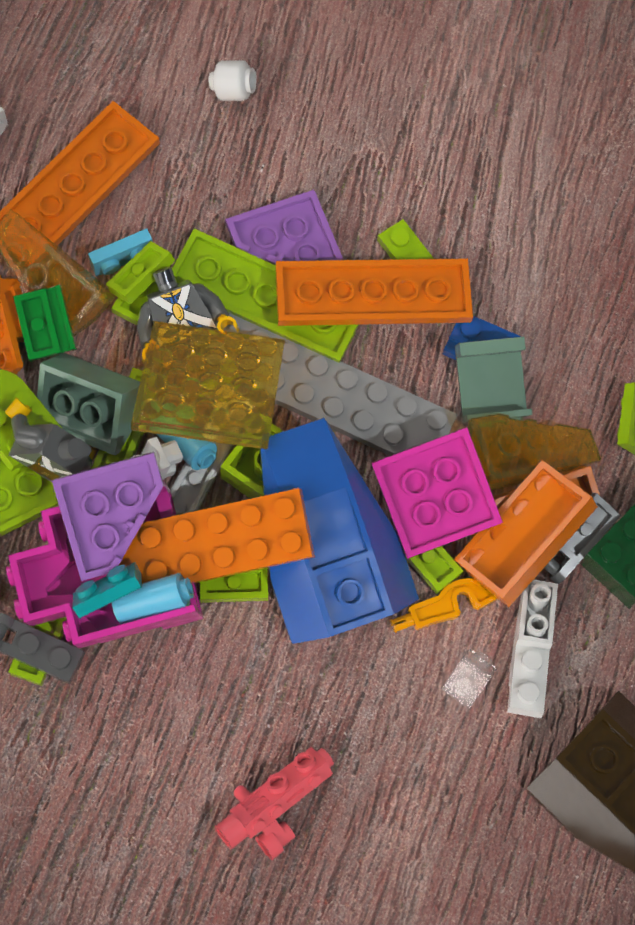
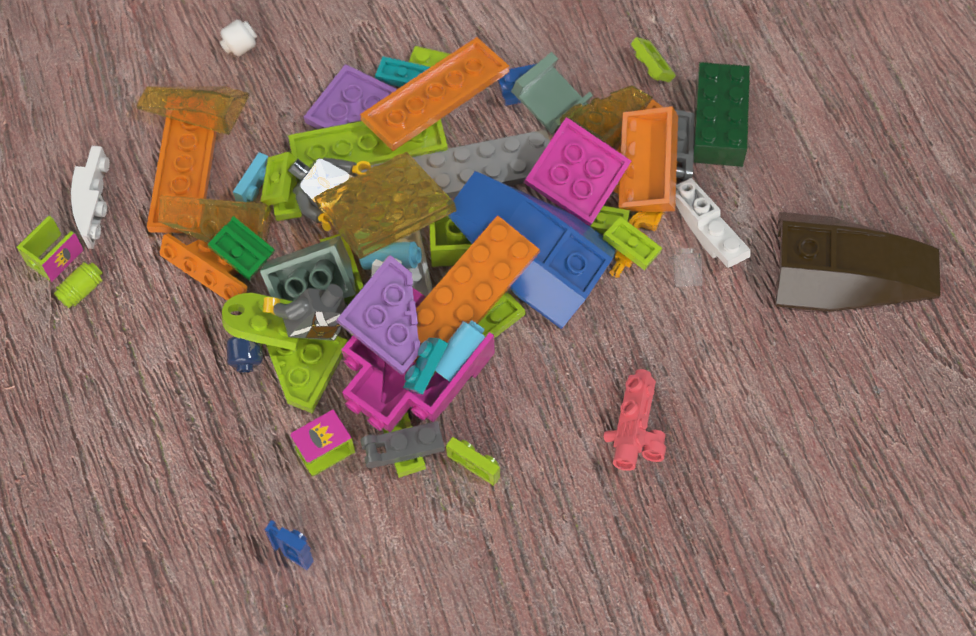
camera: 30 degrees left, 10 degrees down
none -> clear yellow wedge [136,86,249,135]
none -> teal plate [375,56,430,87]
none -> lime plate [446,437,500,486]
none -> lime plate [603,216,662,271]

